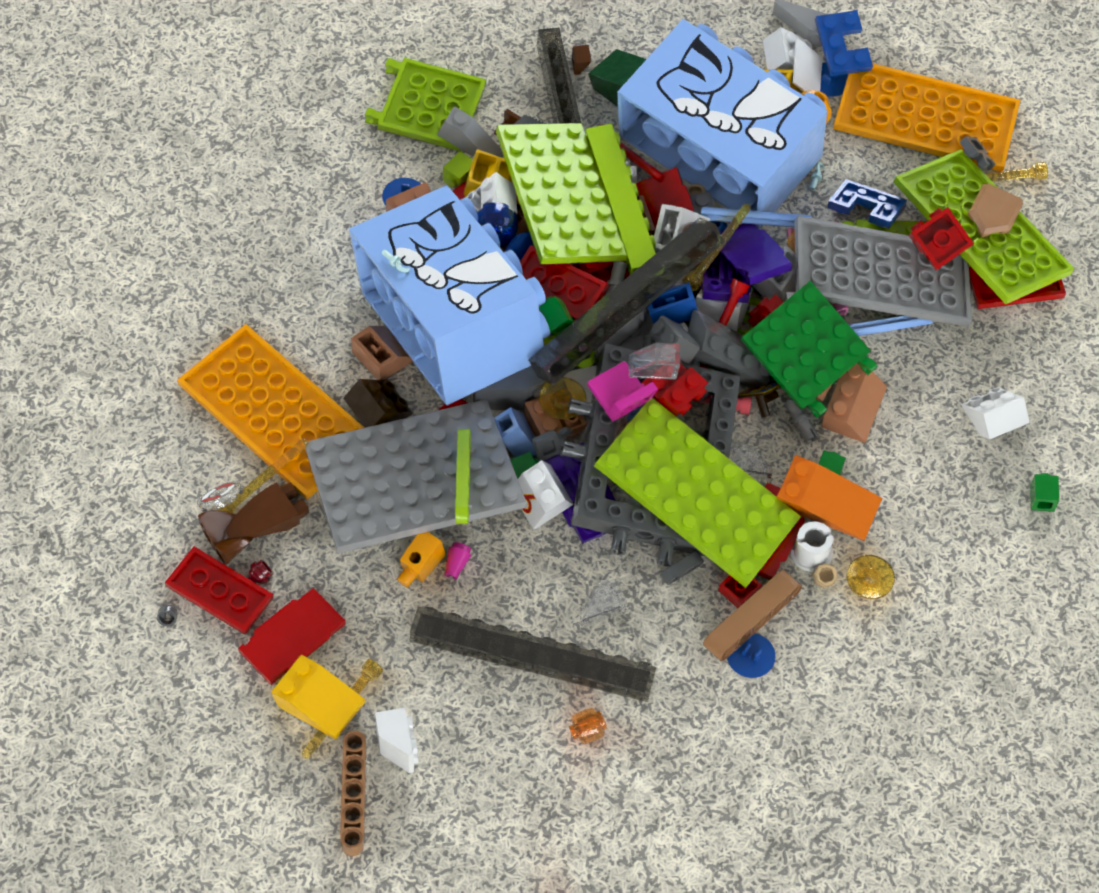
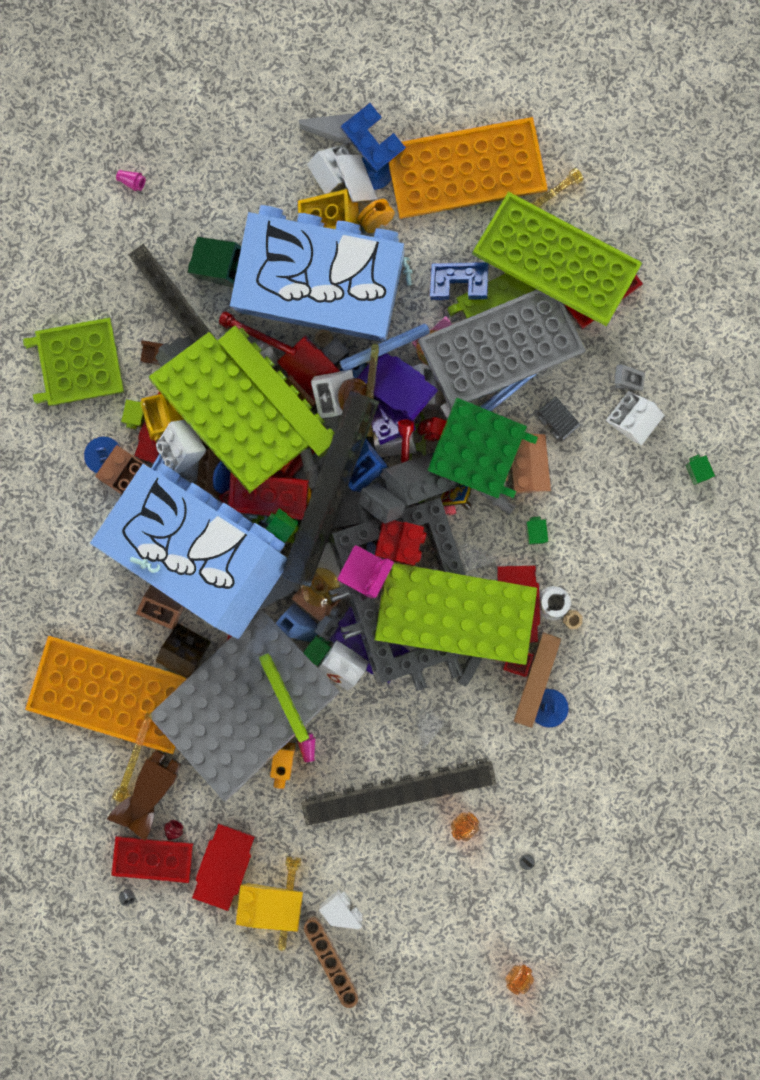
camera: 25 degrees left, 25 degrees up
clear tile [197,480,243,512] -> none
light grey slope [437,106,503,157] -> none
clear blue cylinder [476,202,518,248] -> none
reddish brown slope [571,45,591,75] -> none
clear slope [628,343,680,379] -> none
orange slope [777,455,882,541] -> none
clear yellow dish [846,555,895,599] -> none
red plate [908,207,974,271] -> none
dark grey plate [960,136,996,171] -> none
medium nougat tile [968,183,1023,237] -> none
none -> dark grey hinge [519,854,535,870]
none -> dark grey brick [537,396,581,441]
none -> light grey slope [615,365,645,391]

